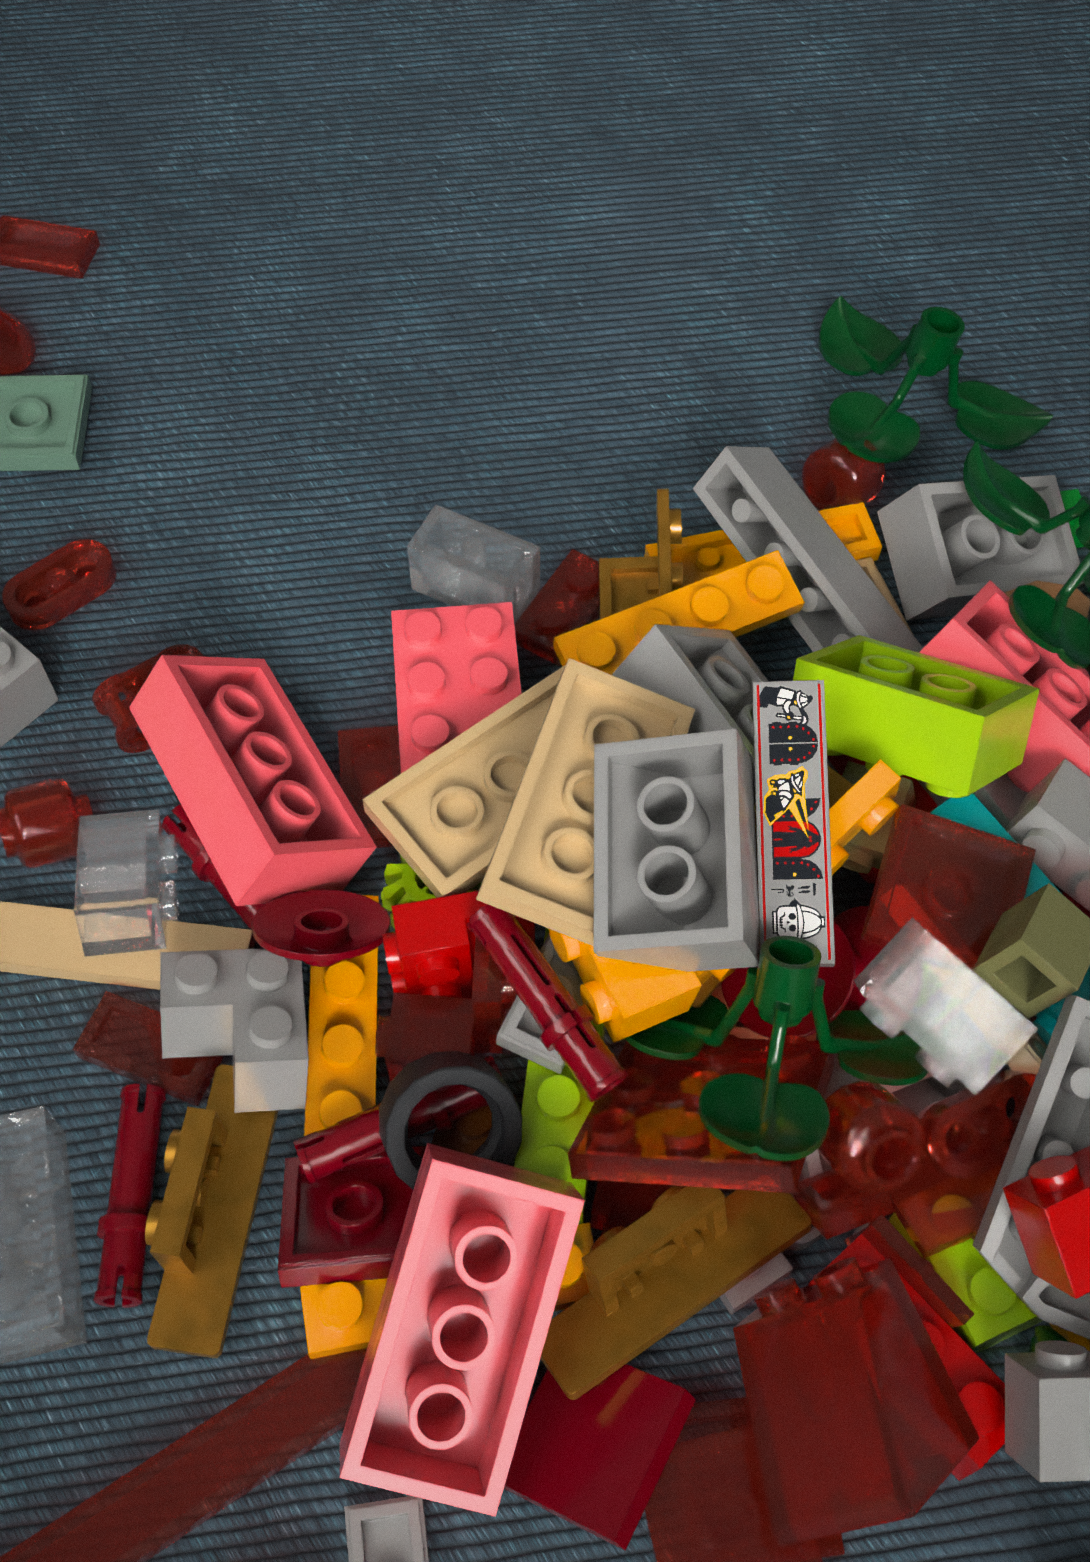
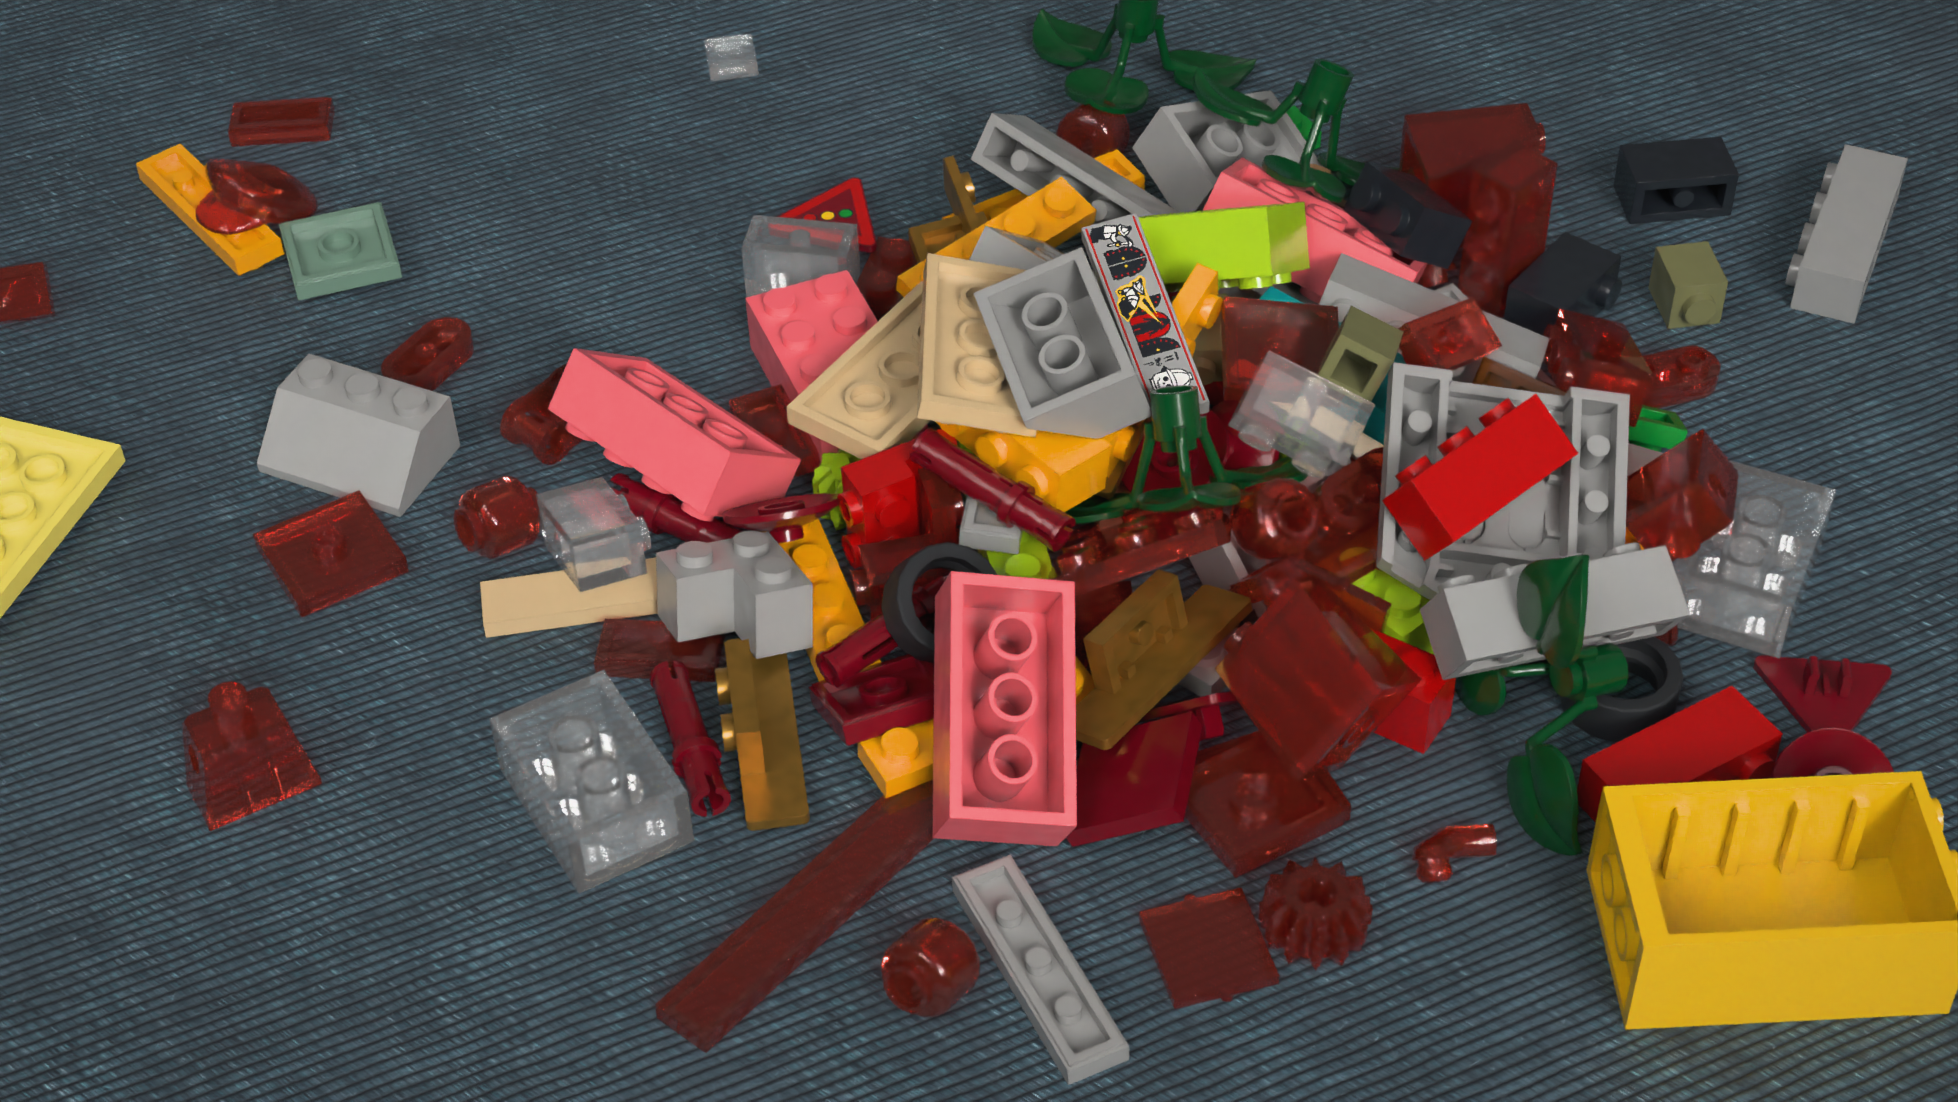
camera: 15 degrees left, 15 degrees down
none -> clear tile [704,34,759,81]
none -> piece [769,177,877,253]
none -> dark red piece [1136,690,1258,741]

